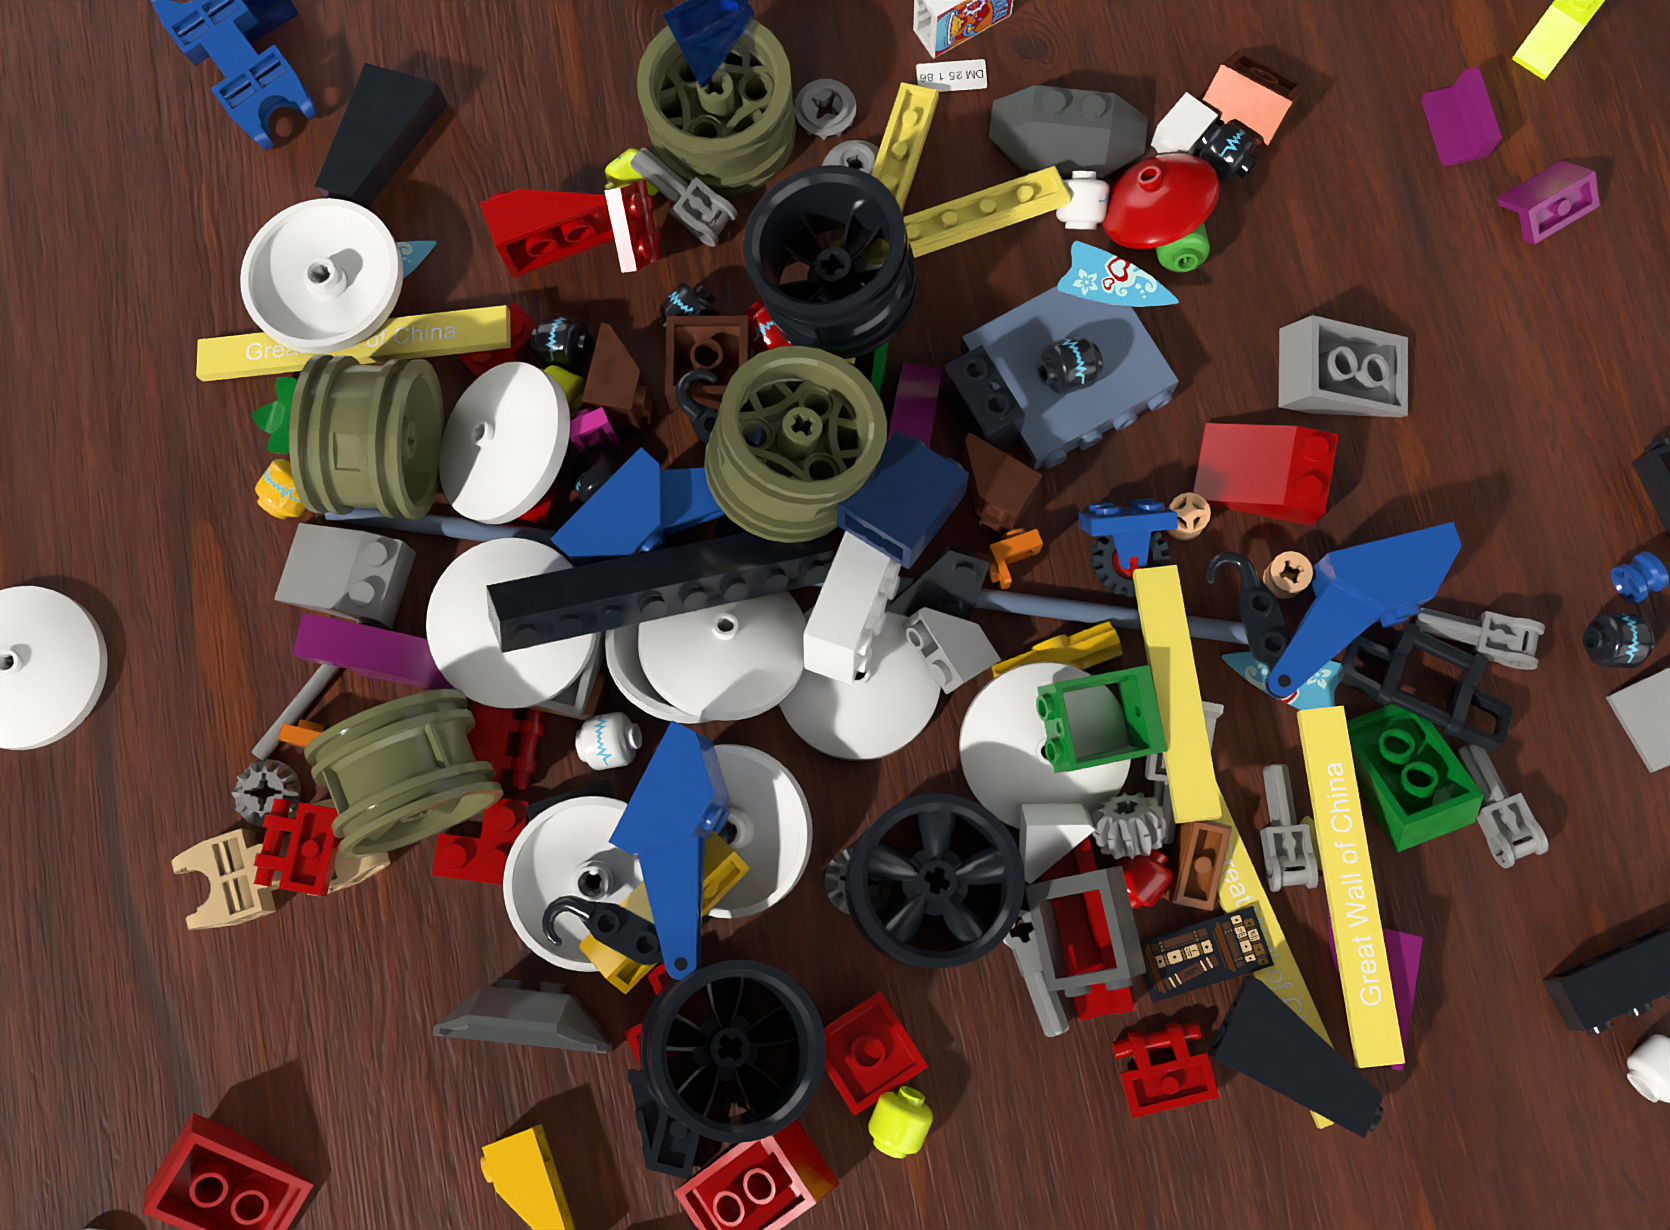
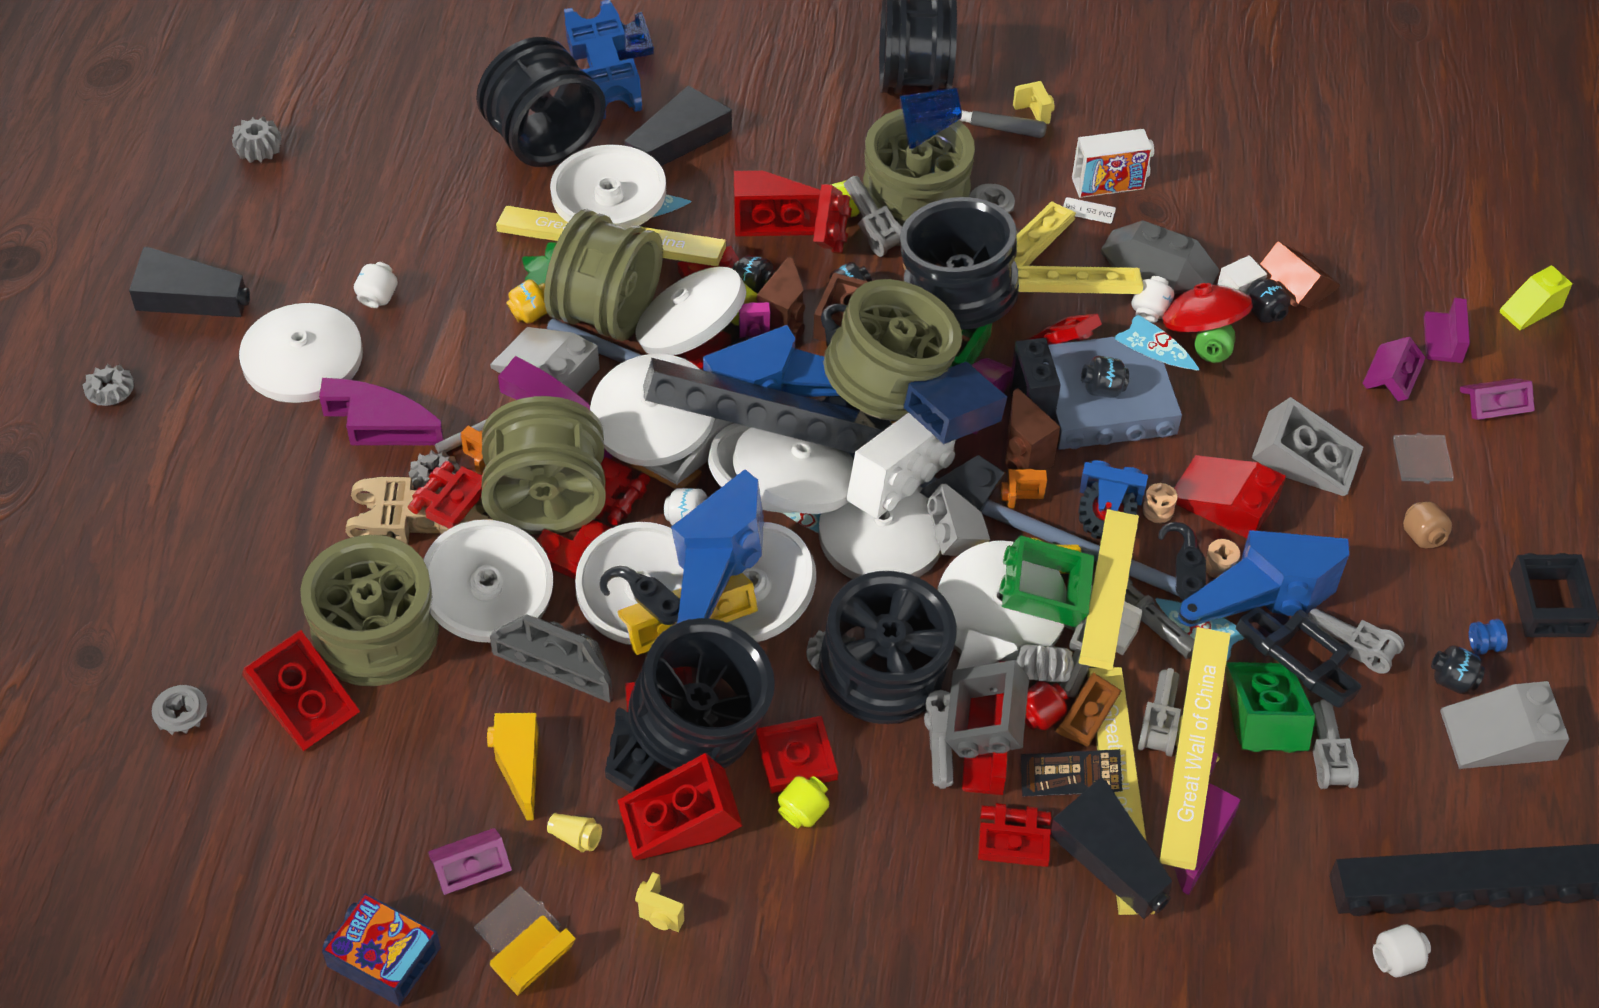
camera: 10 degrees right, 25 degrees down
none -> olive wheel [300,535,439,686]
none -> magenta slope [319,378,444,445]
none -> white head [354,262,398,308]
none -> white dish [424,520,553,643]
none -> black wheel [476,37,606,167]
none -> red wing [1026,314,1102,345]
none -> dark grey pin [1124,578,1195,659]
none -> magenta panel [1363,337,1426,401]
none -> clear piece [1393,433,1454,484]
none -> medium nougat head [1403,502,1452,549]

